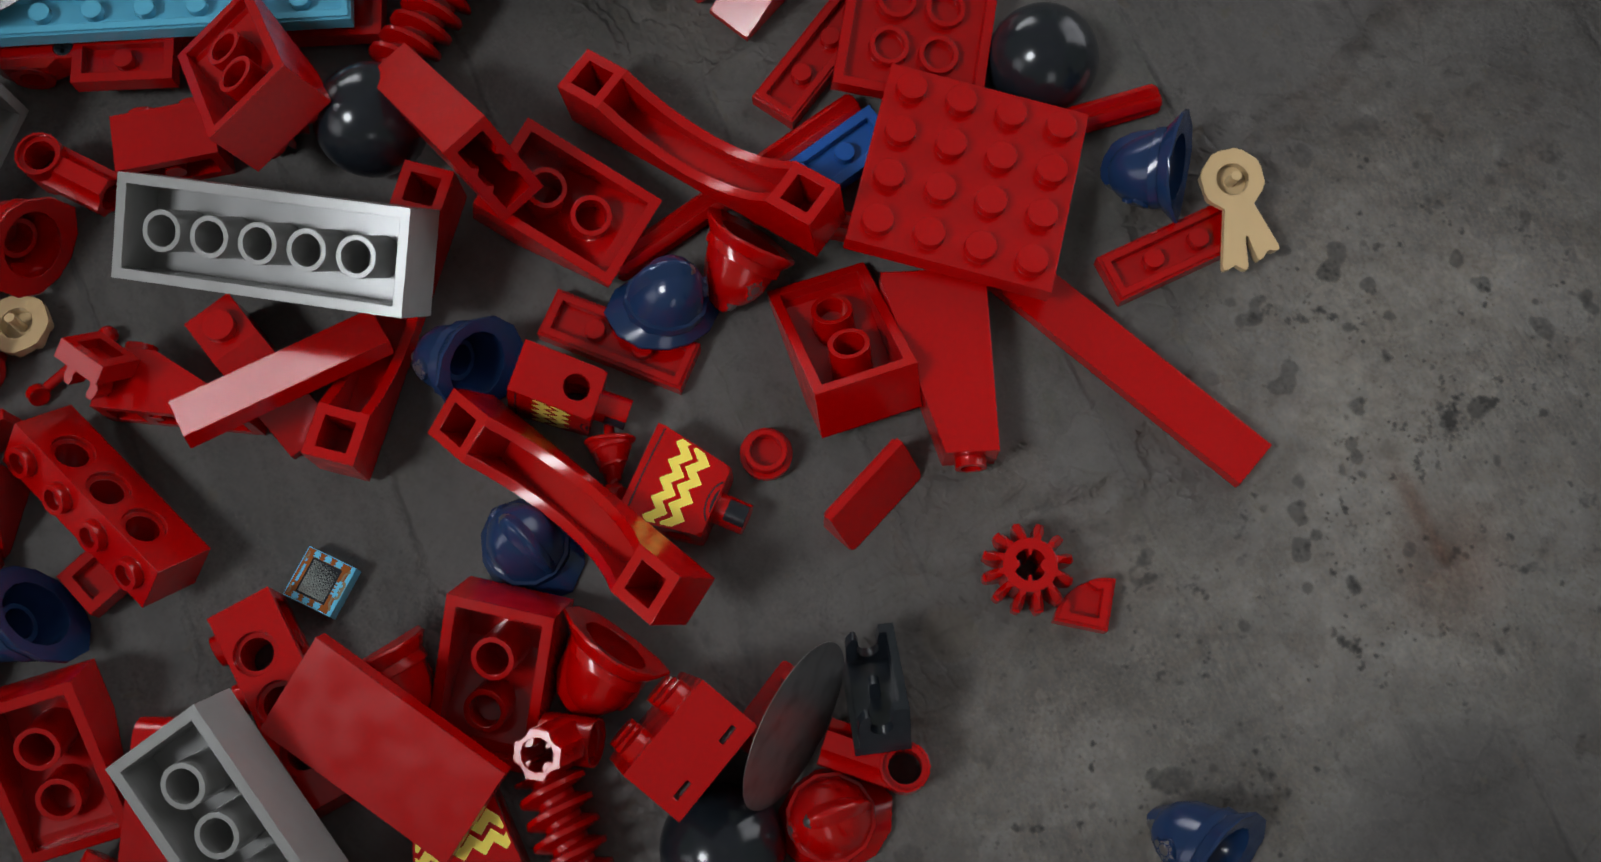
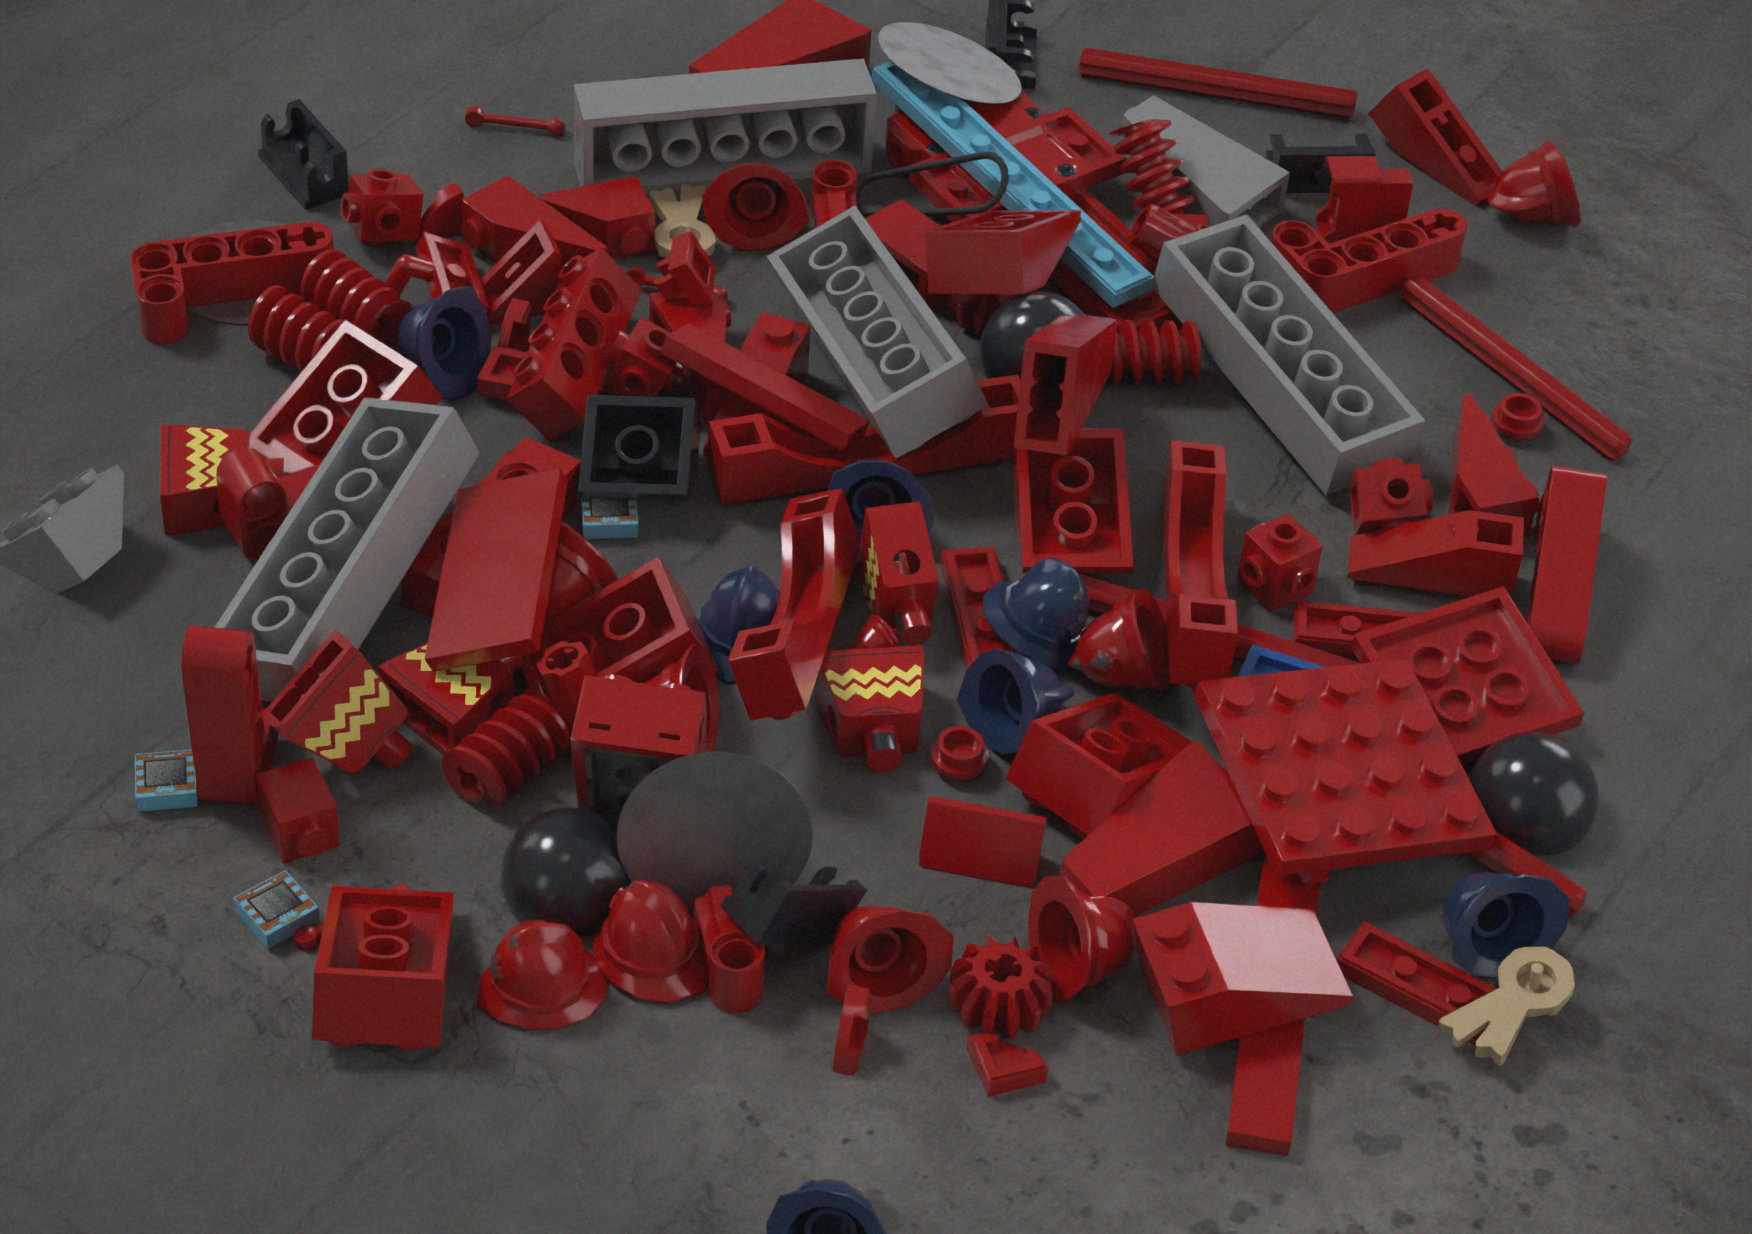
camera: 55 degrees right, 30 degrees down
none -> red tile [498,298,532,352]
none -> black slope [578,395,701,500]
none -> red brick [602,316,685,397]
none -> red piece [827,905,954,1013]
none -> red tile [832,984,872,1076]
none -> black piece [856,151,1009,218]
none -> dark blue piece [957,648,1074,754]
none -> red piece [1028,876,1136,1002]
none -> red slope [1132,902,1354,1056]
none -> red brick [1237,513,1323,613]

